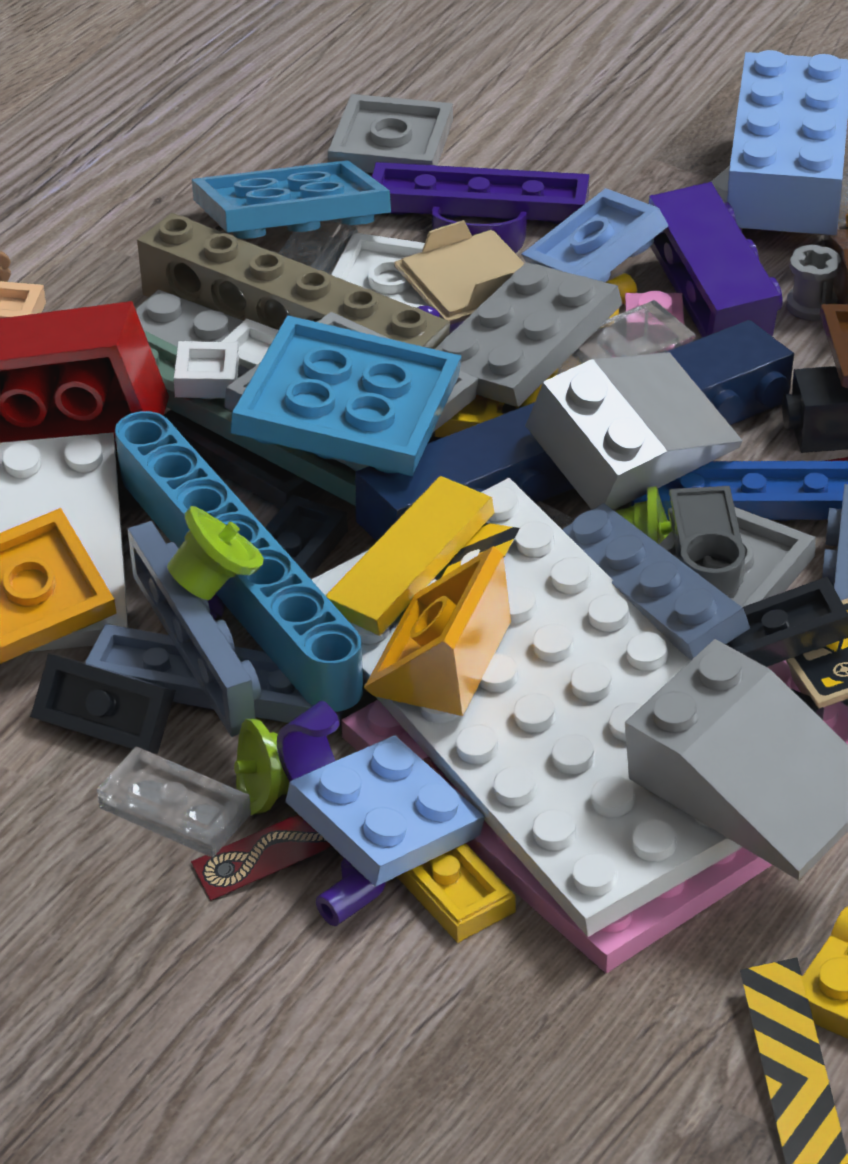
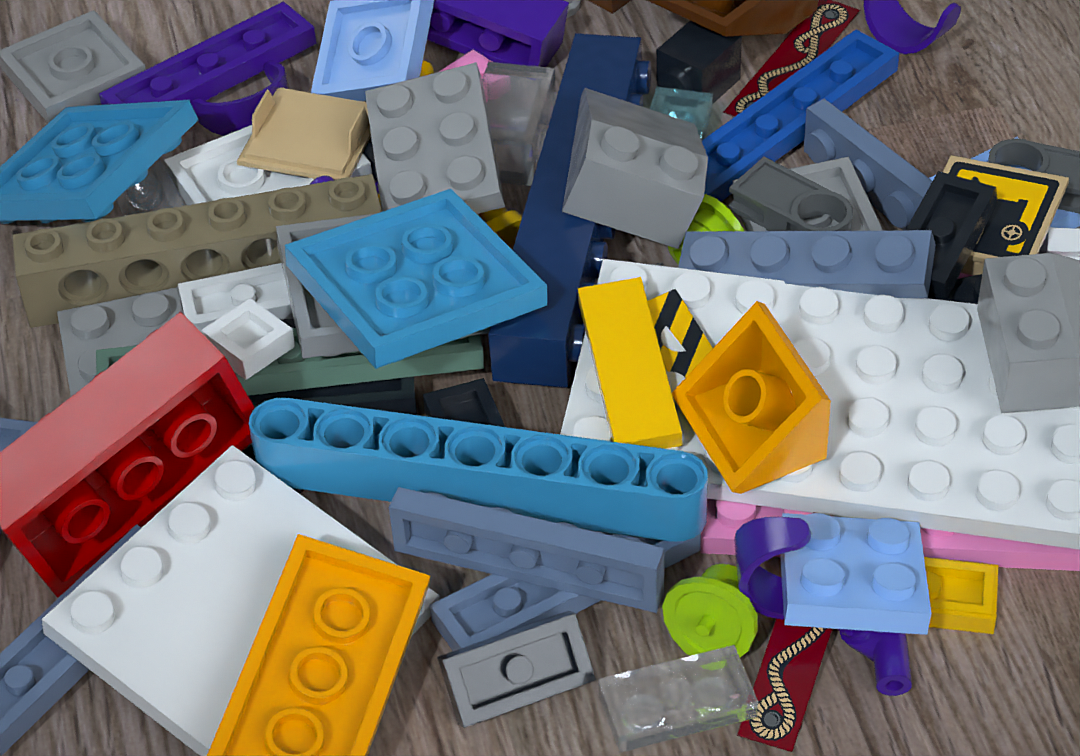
camera: 45 degrees left, 5 degrees up
lime piece [167,506,264,600] -> none
none -> clear light blue plate [650,87,713,141]

